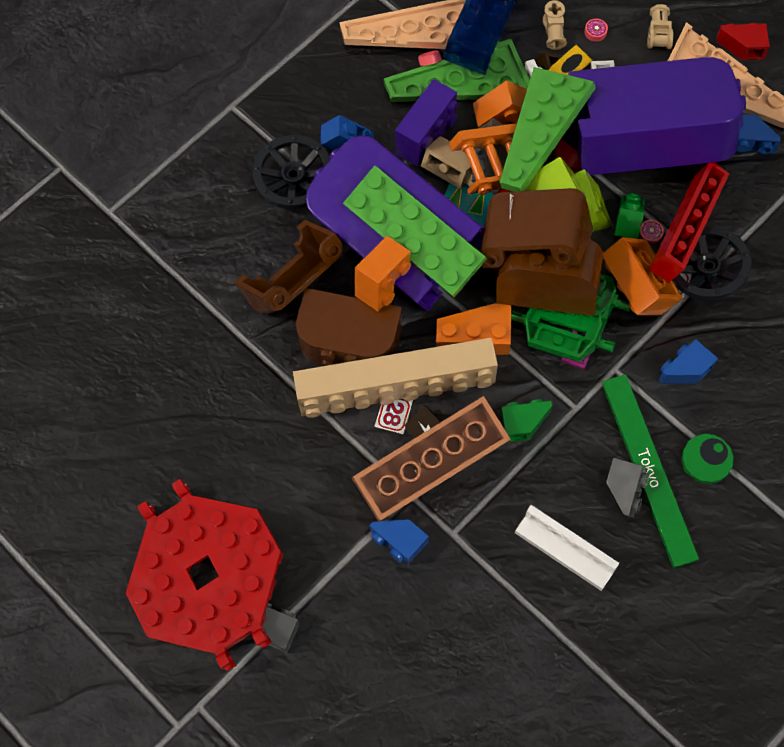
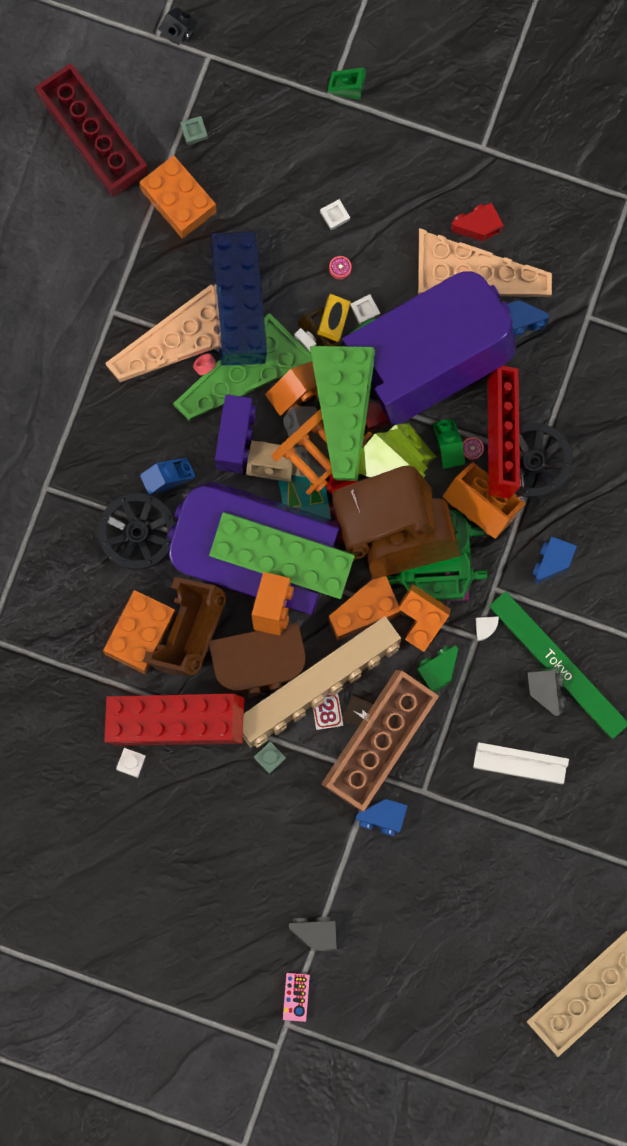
camera: 30 degrees left, 10 degrees up
red plate [126,479,283,671] -> none
tan connector [542,0,567,50] -> none
tan connector [647,4,673,49] -> none
green tile [681,434,733,484] -> none
none -> orange brick [103,590,176,674]
none -> red brick [104,694,244,746]
none -> white plate [116,748,146,778]
none -> sand green plate [254,742,286,775]
none -> tile [283,973,310,1022]
none -> orange brick [399,584,450,652]
none -> white tile [475,617,499,641]

